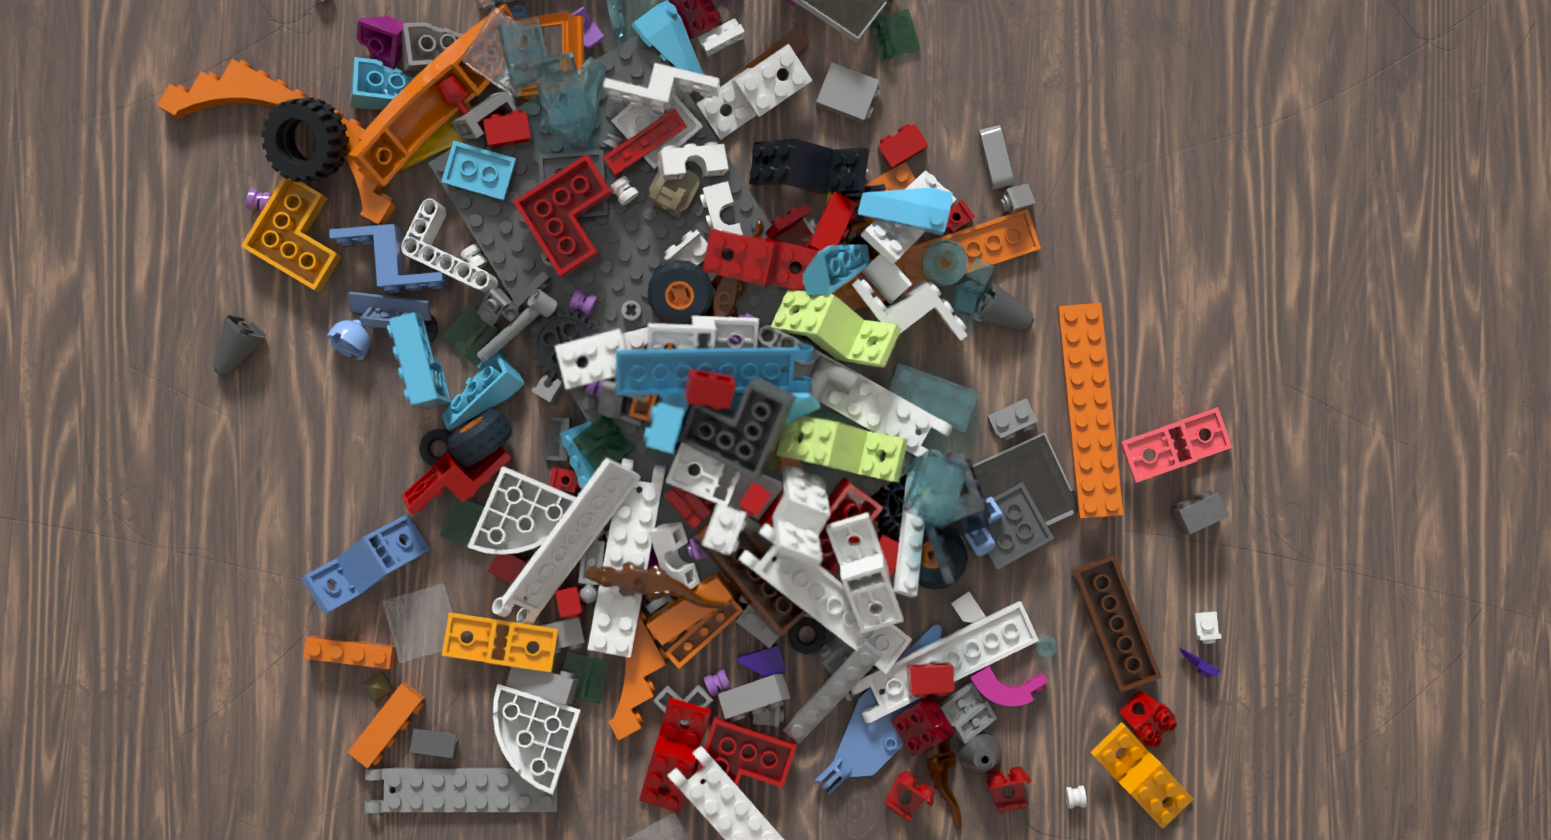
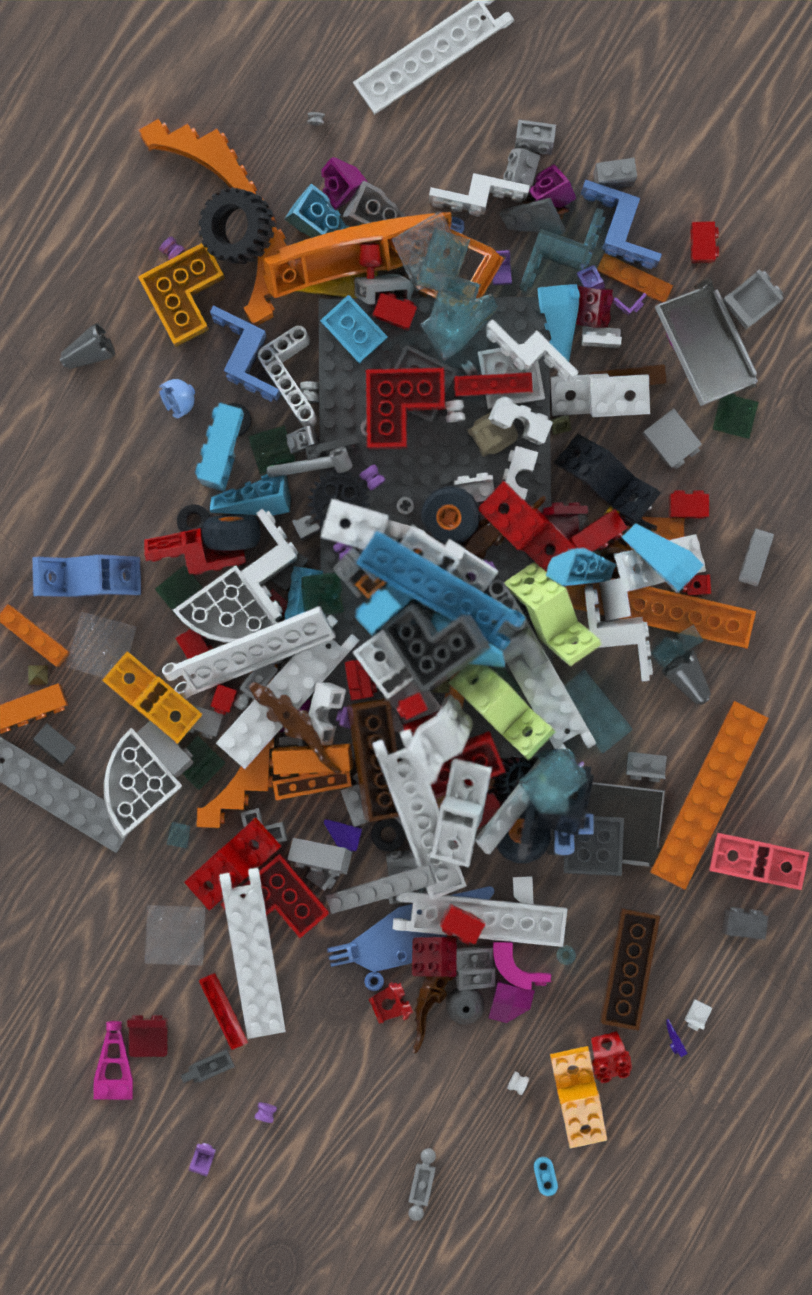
camera: 30 degrees right, 0 degrees up
sand blue bracket [348,292,432,328] -> none
red brick [684,369,736,410] -> none
white bracket [701,503,747,555] -> none
medium lavender wheel [704,669,732,697] -> none
clear light blue wheel [922,239,968,287] -> none
red piece [985,767,1032,813] -> none
light grey slope [1000,183,1036,214] -> none
none -> clear light blue panel [166,822,192,848]
none -> white bracket [241,509,298,622]
none -> medium blue plate [365,972,384,991]
none -> magenta slope [488,981,535,1023]
none -> olive slope [550,415,571,435]

